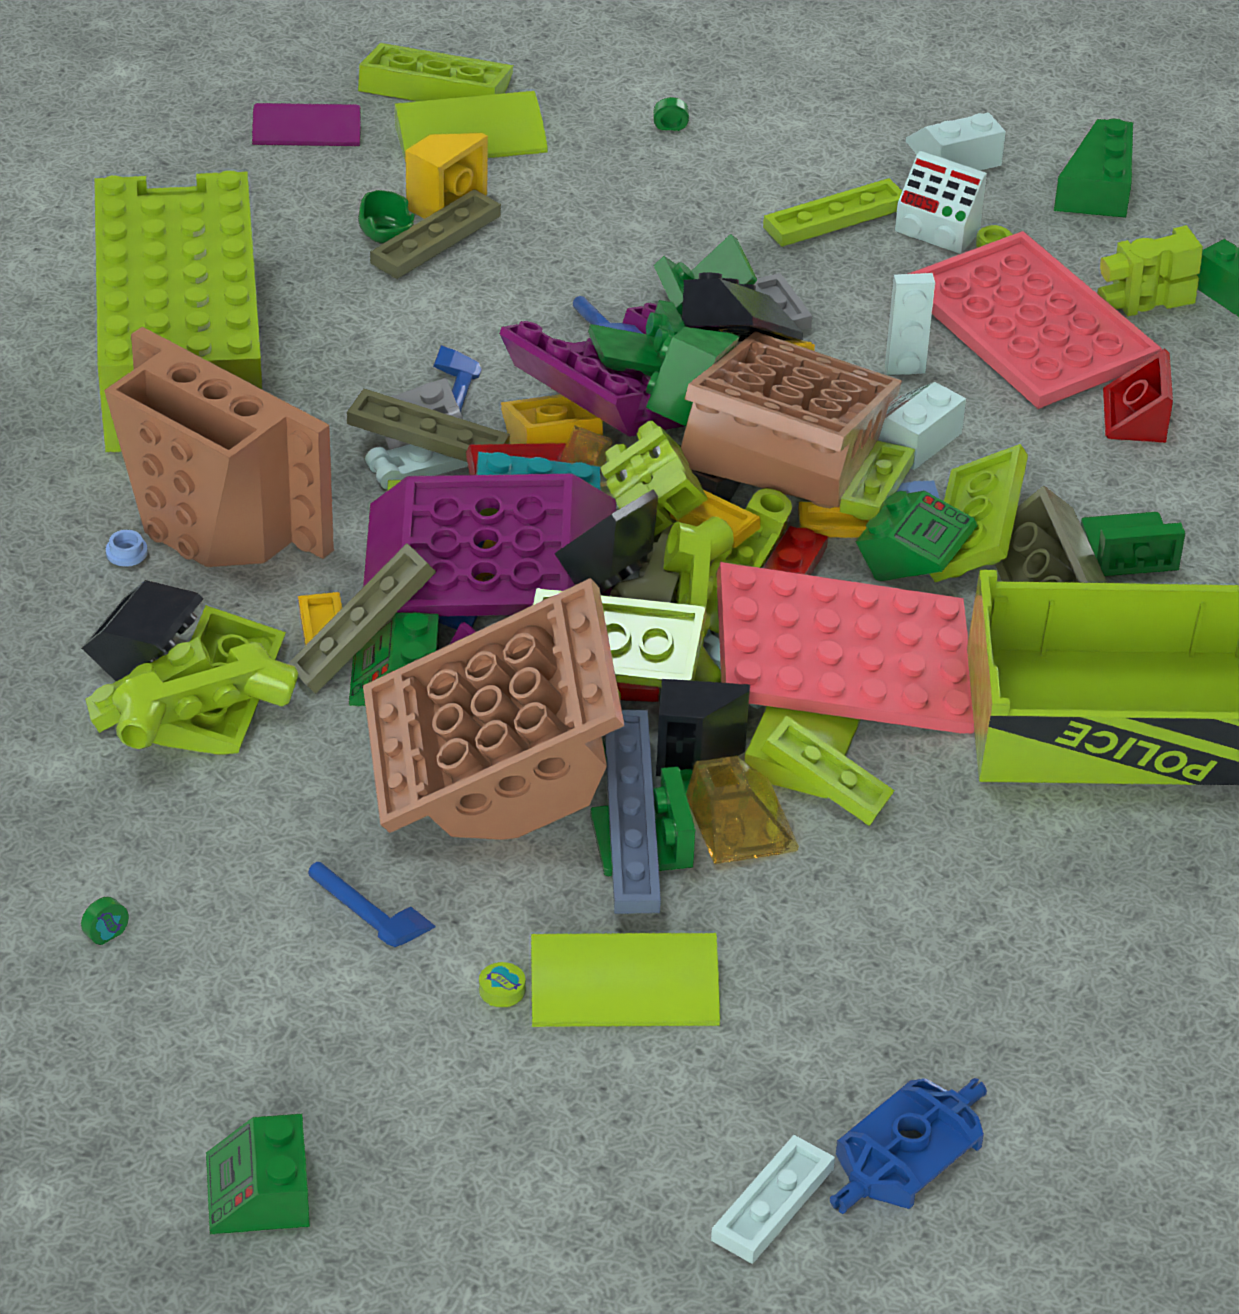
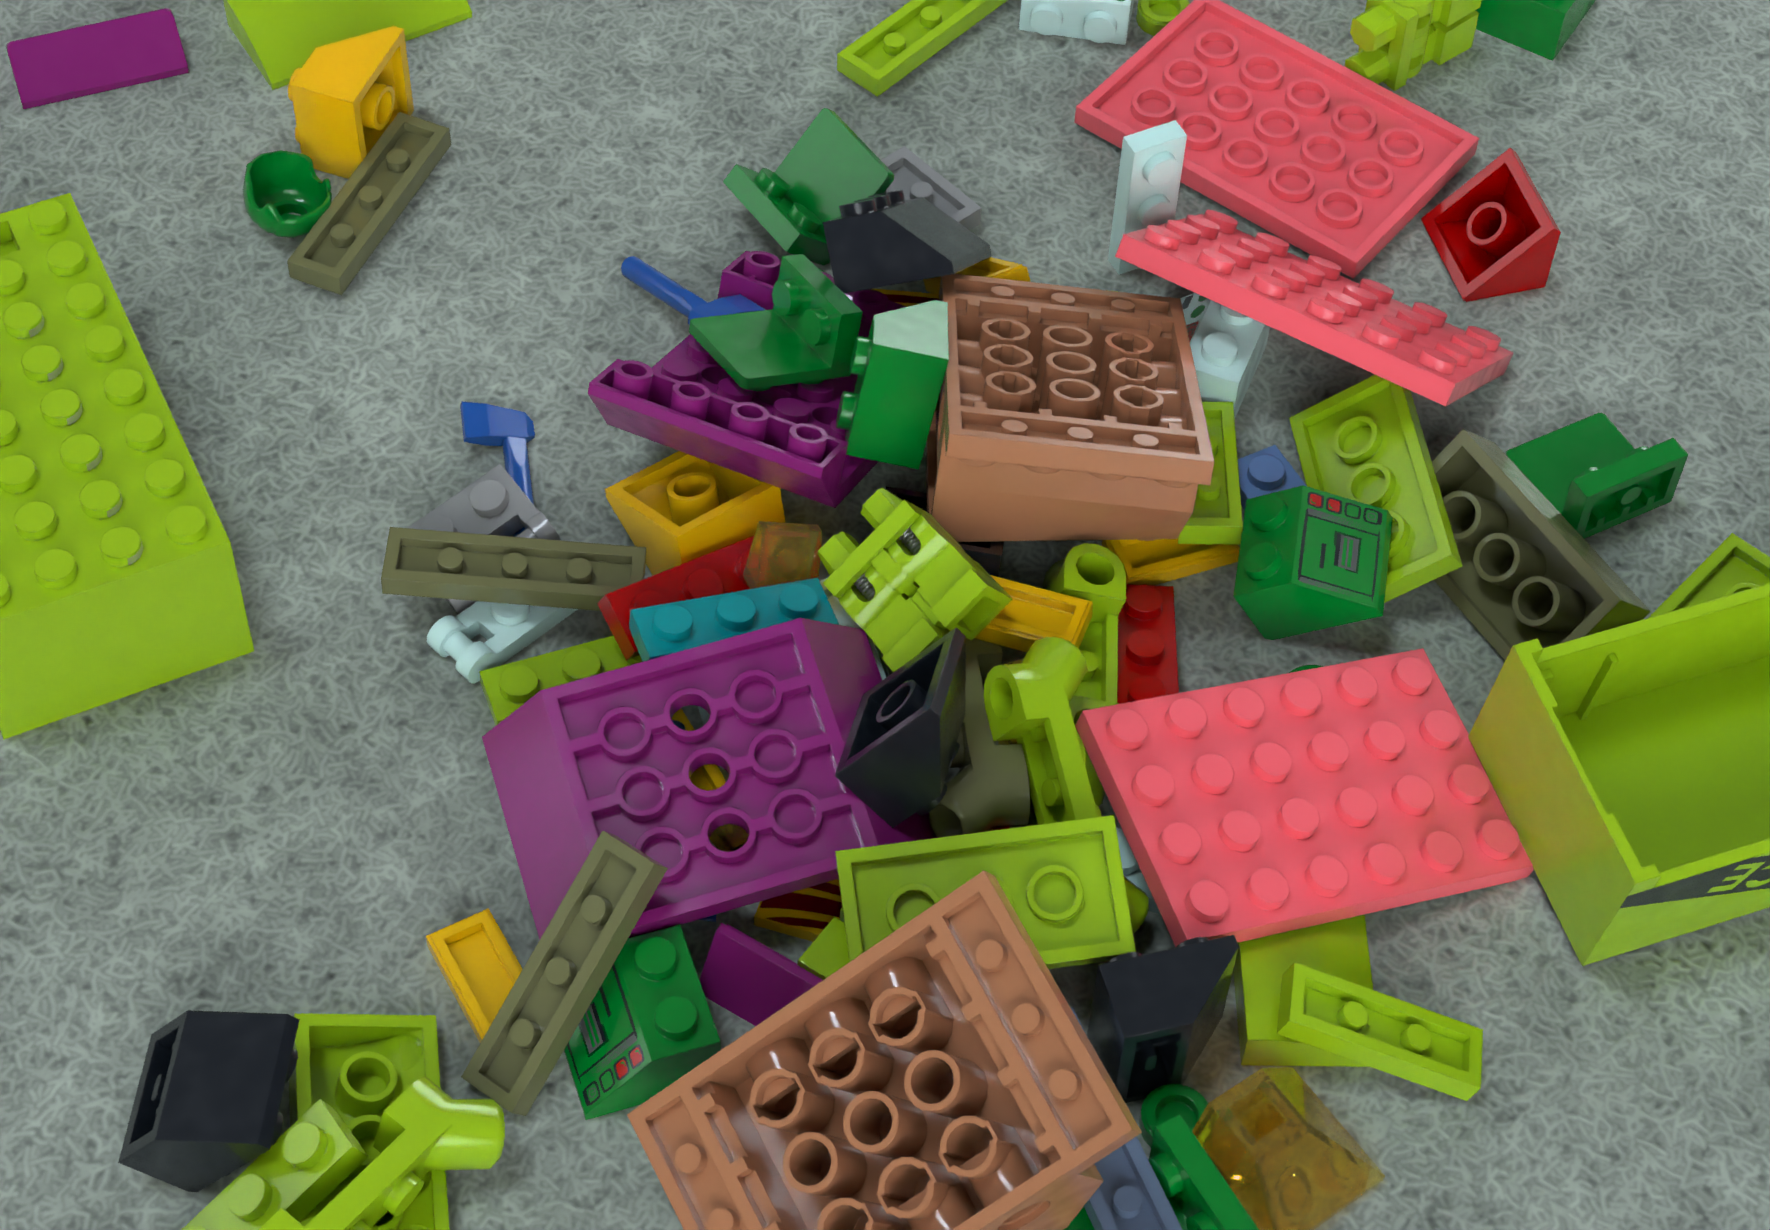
camera: 20 degrees left, 10 degrees up
nougat wedge [104,327,334,567] -> none
light blue plate [106,530,148,567] -> none
none -> coral plate [1115,210,1514,407]

